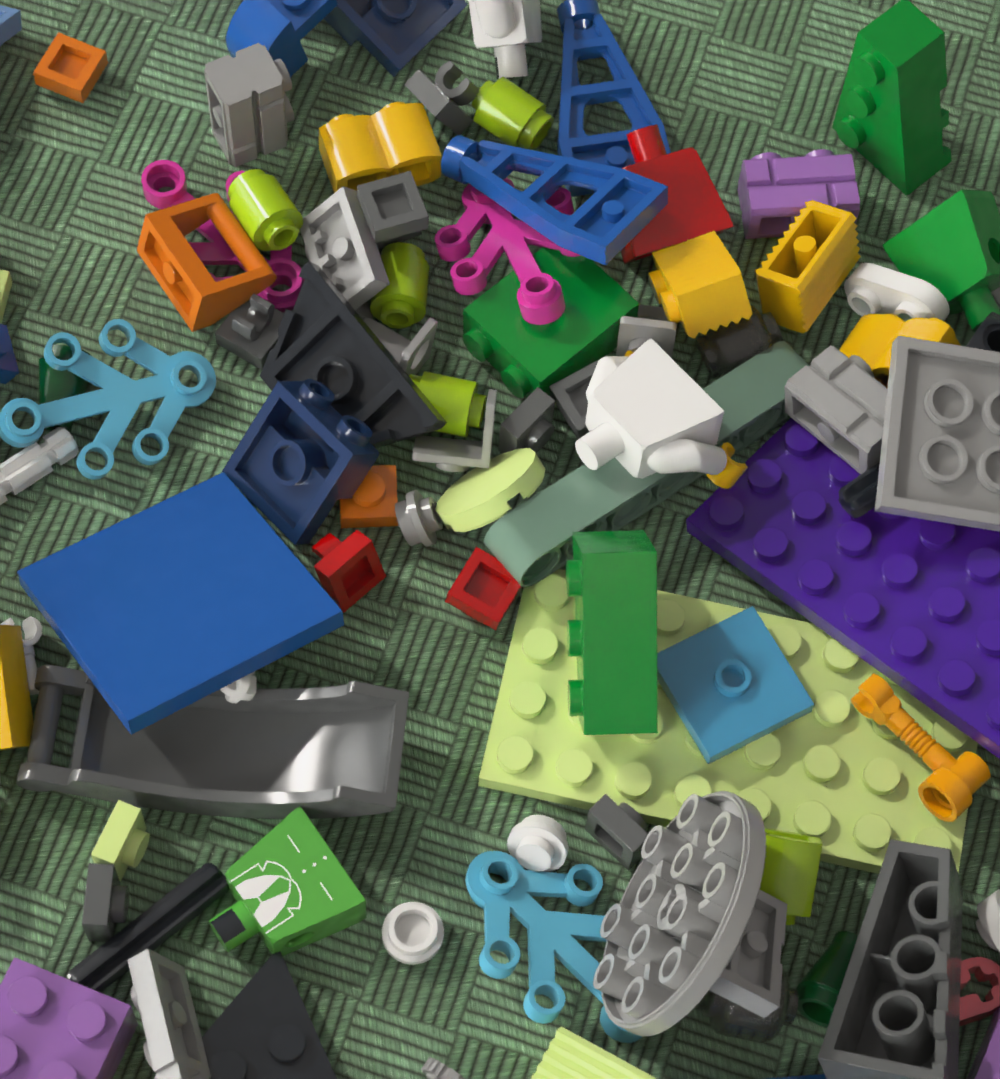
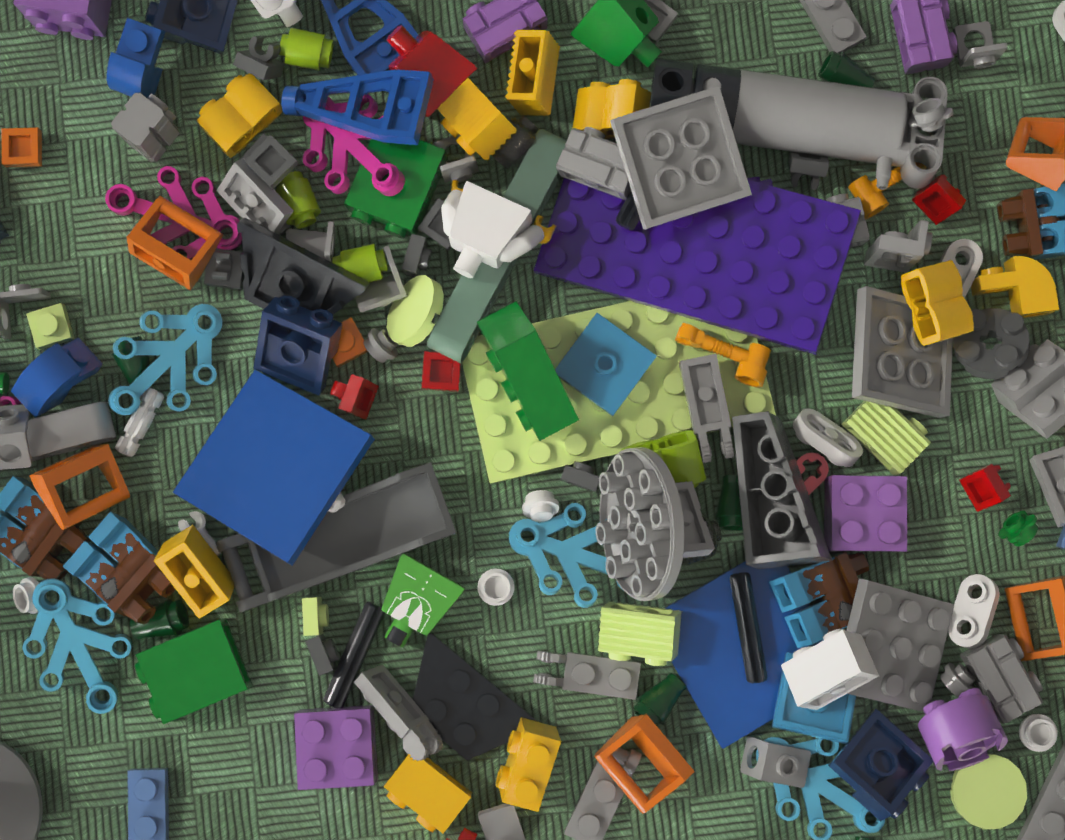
camera: 20 degrees left, 20 degrees up
lime brick [228,169,303,251] -> none
white plate [844,263,950,321] -> none
none -> light grey hinge [679,354,734,463]

